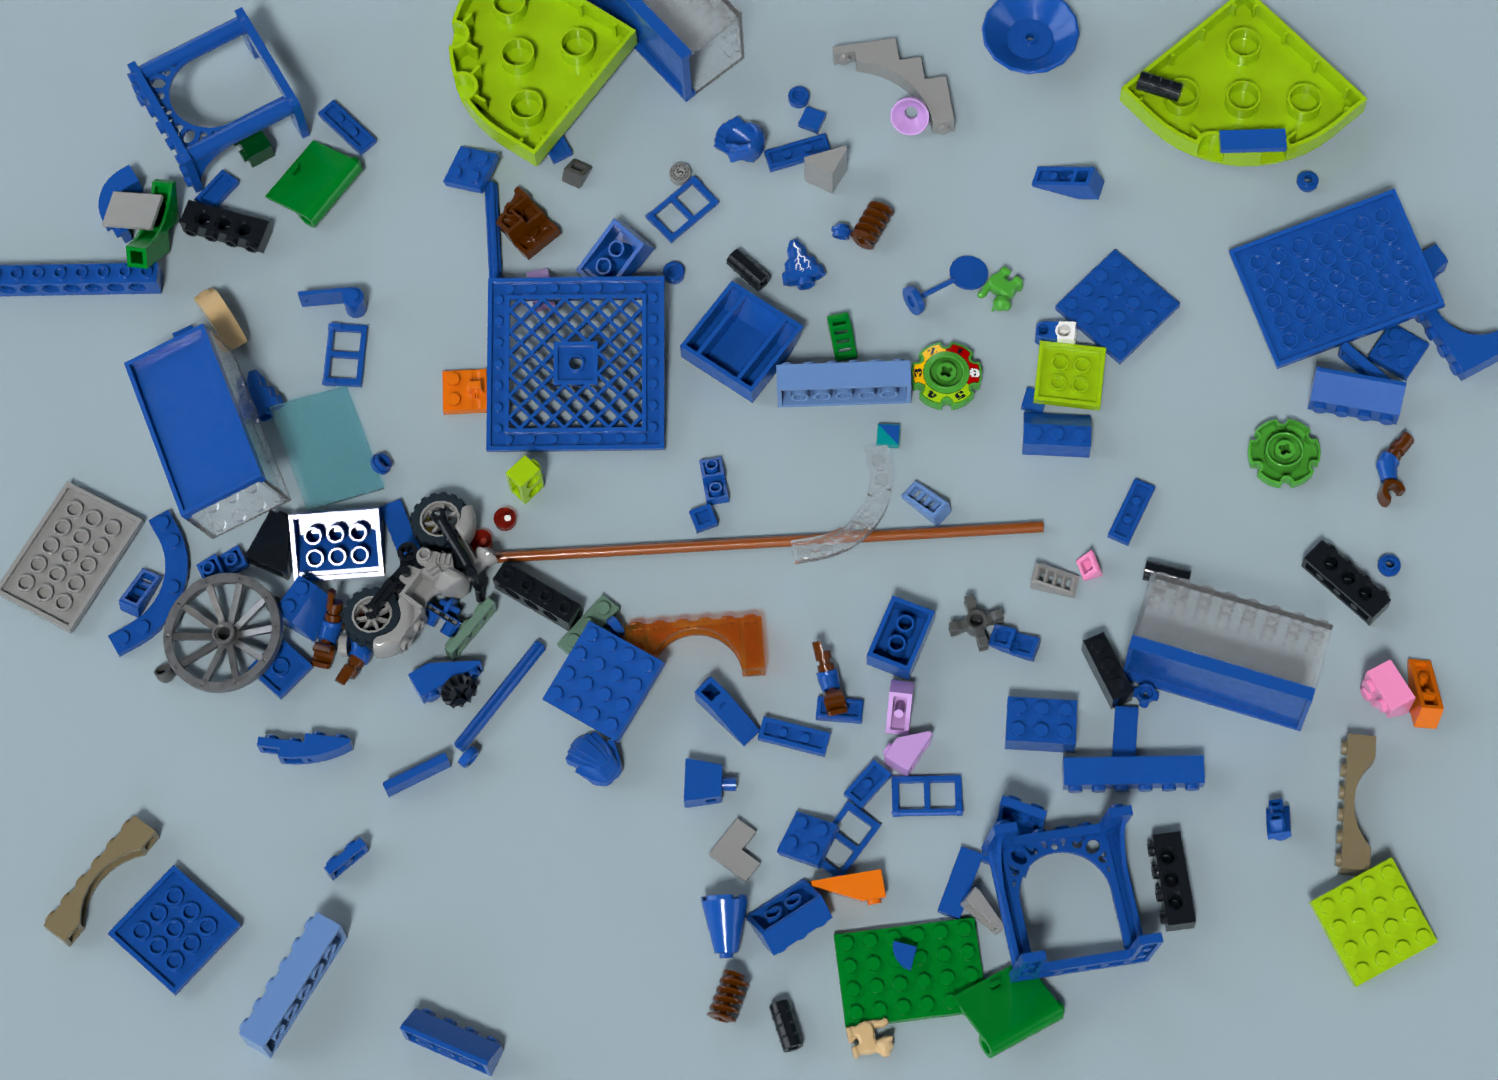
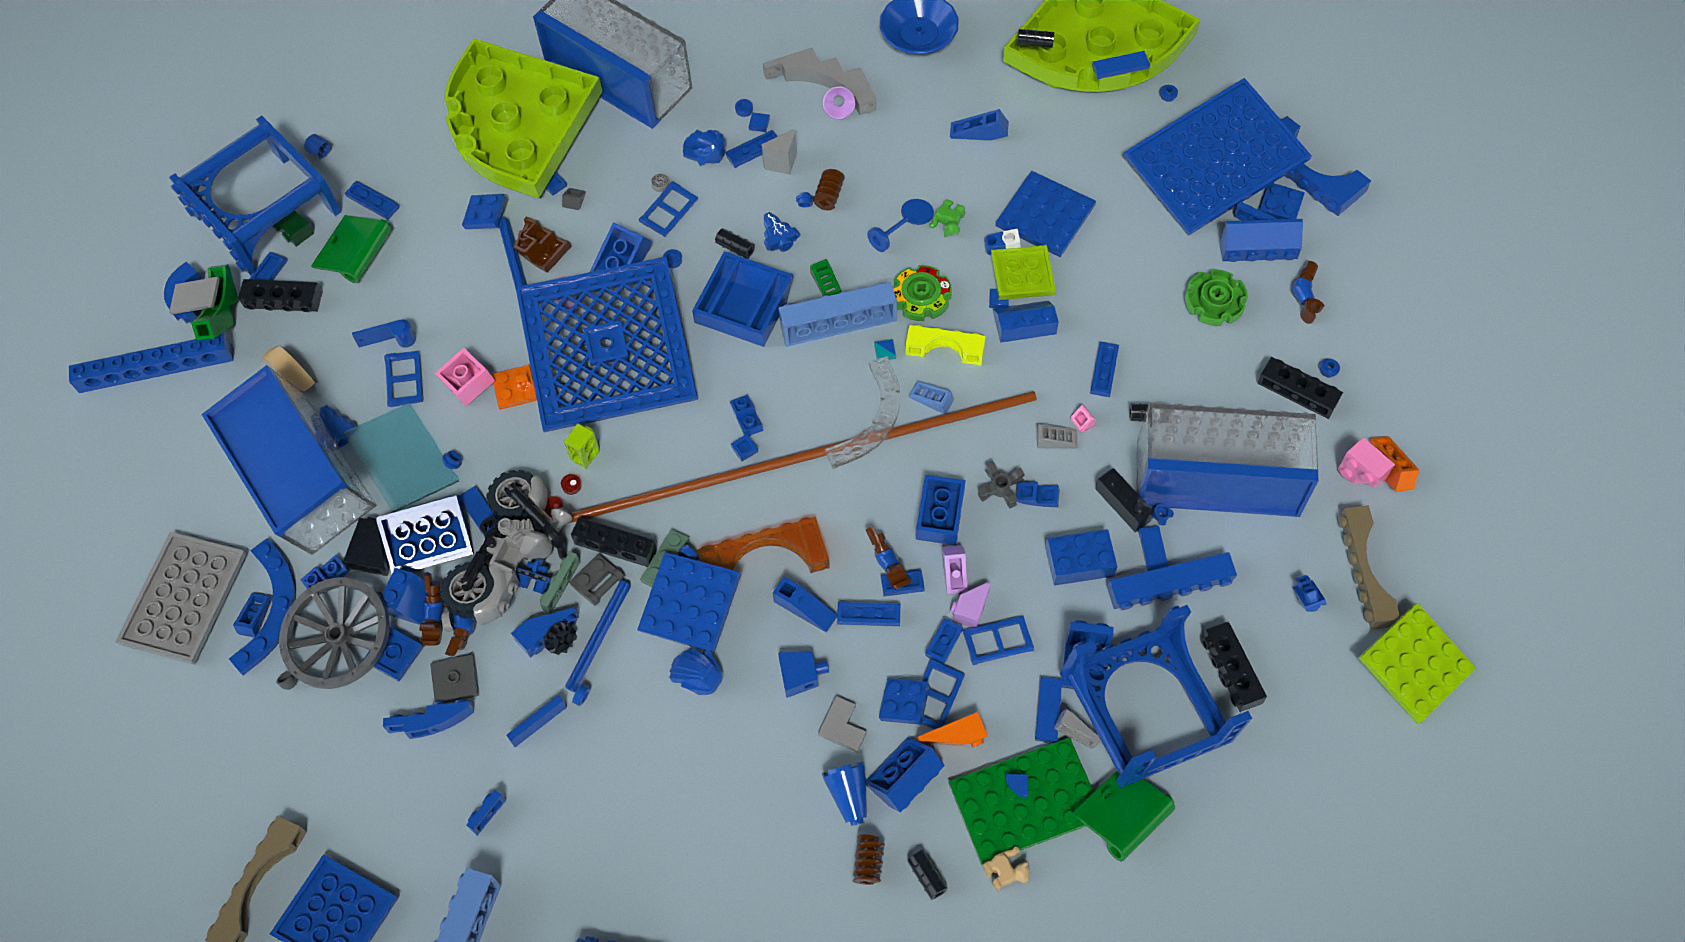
camera: 15 degrees left, 5 degrees down
none -> blue piece [304,134,330,159]
none -> dark grey plate [430,655,479,703]
none -> bright pink slope [434,348,495,406]
none -> dark grey plate [569,554,624,606]
none -> neon yellow arch [905,325,986,365]

